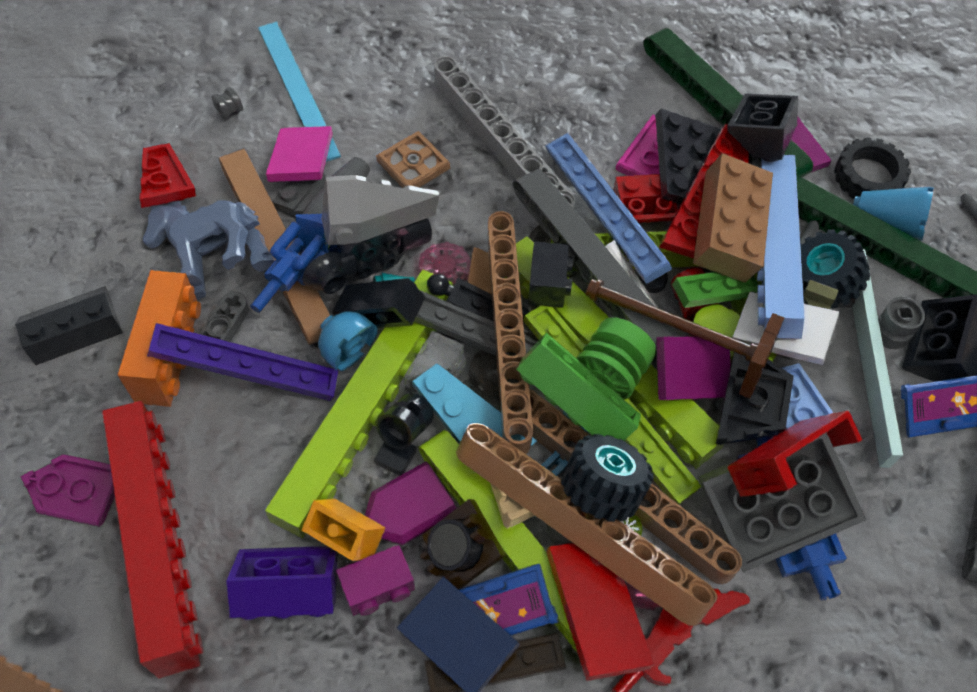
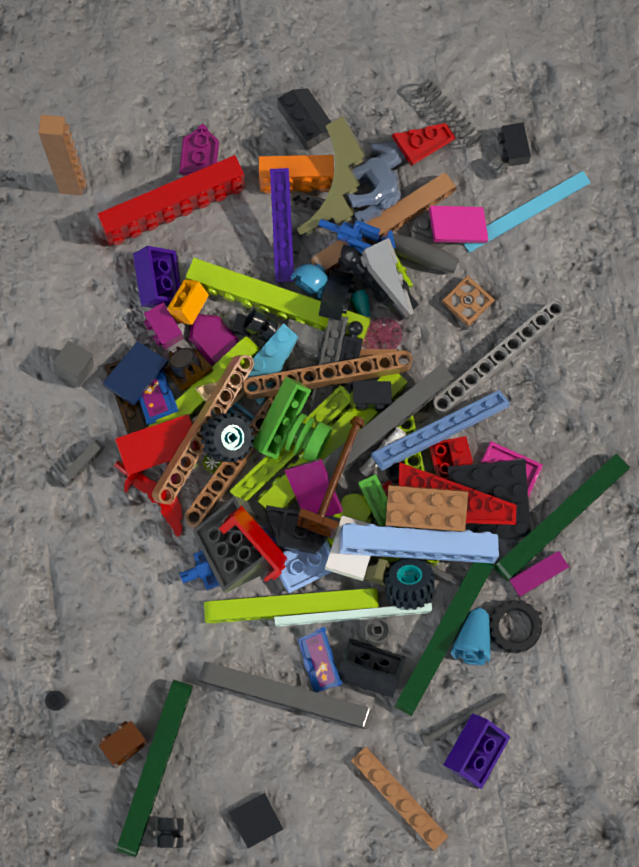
camera: 85 degrees right, 15 degrees up
black slope [727,93,799,162] -> none
none -> lime beam [204,588,379,623]
none -> olive arch [297,116,365,236]
none -> dark grey piece [417,79,483,148]
none -> black brick [498,122,531,166]

